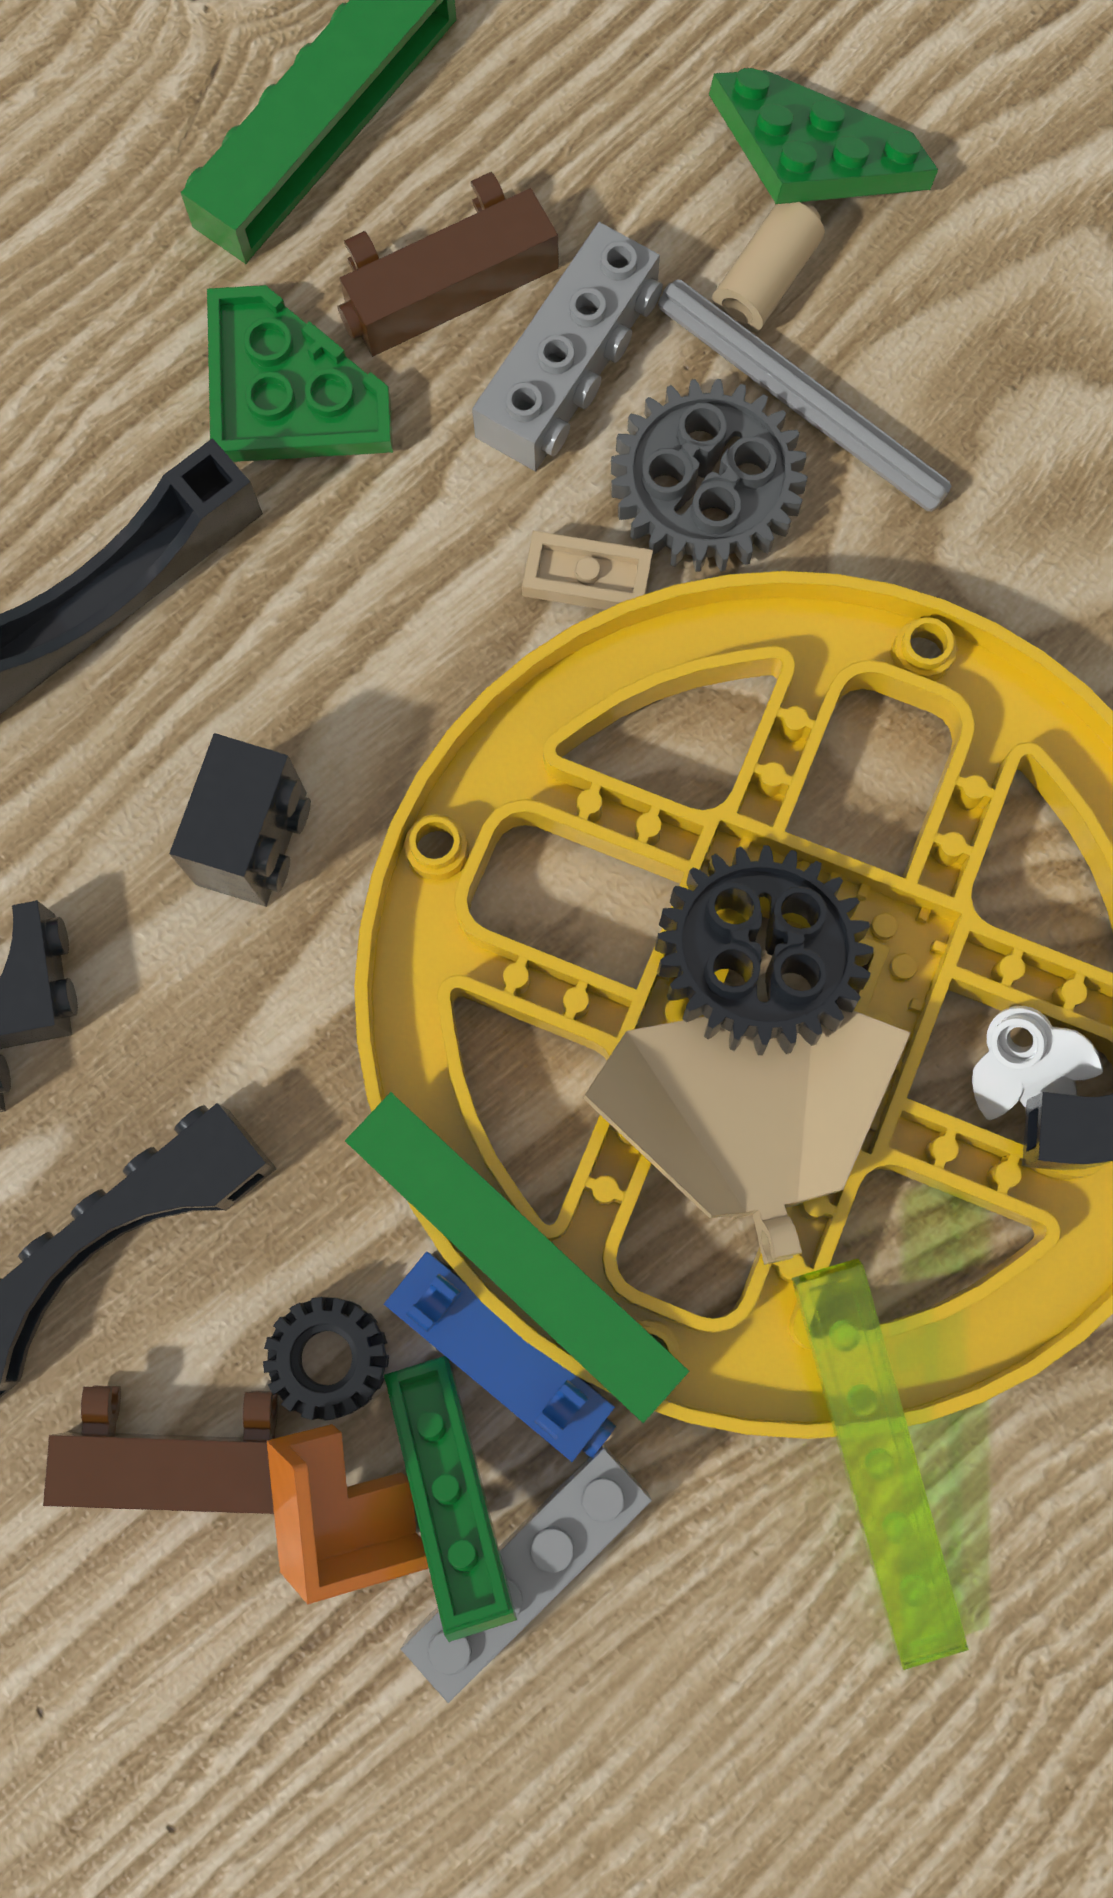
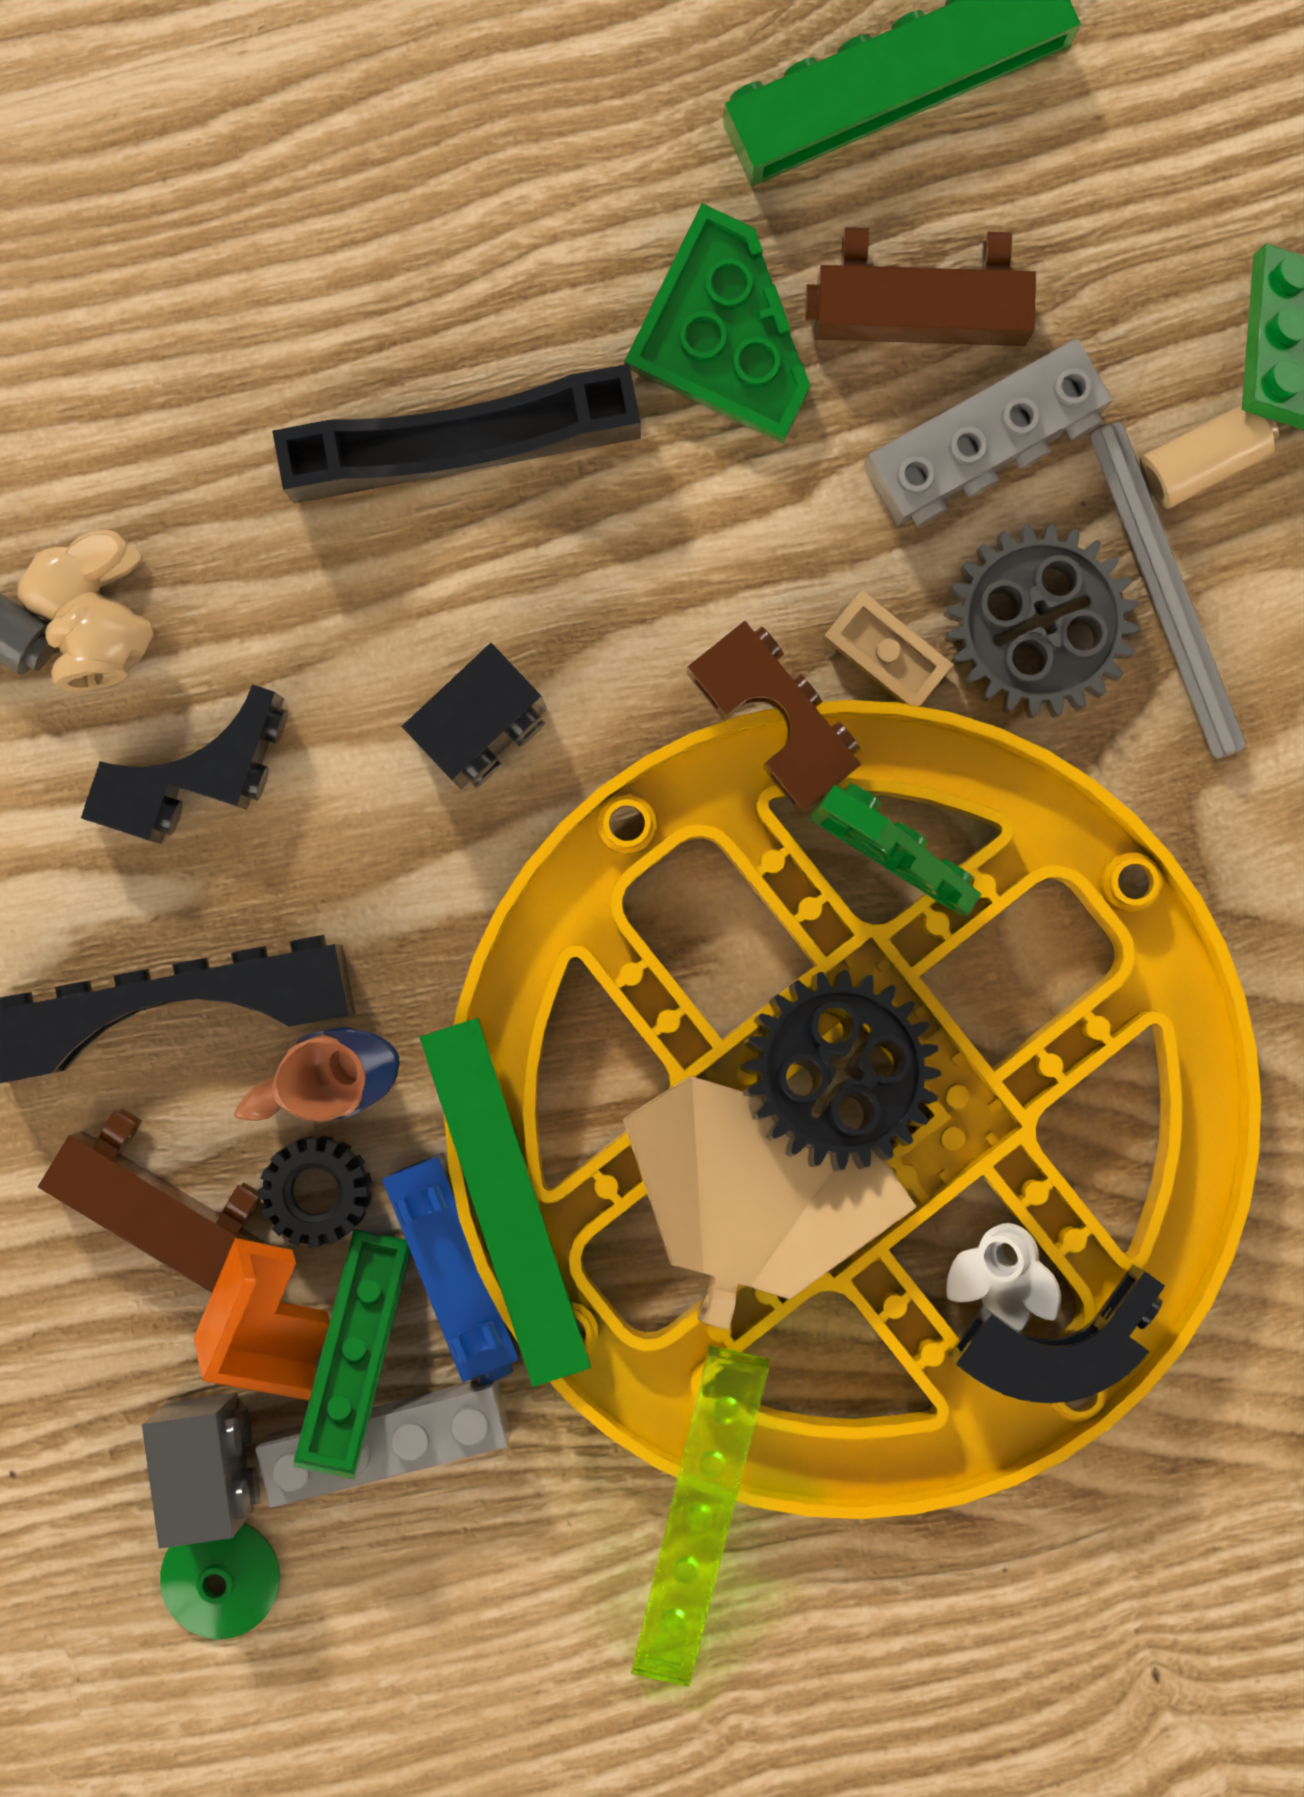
camera: 25 degrees right, 10 degrees up
none -> dark grey brick [142,1392,260,1549]
none -> green dish [160,1522,280,1639]
none -> nougat hair [234,1027,400,1122]
none -> reddish brown arch [687,621,861,814]
none -> green plate [808,783,982,916]

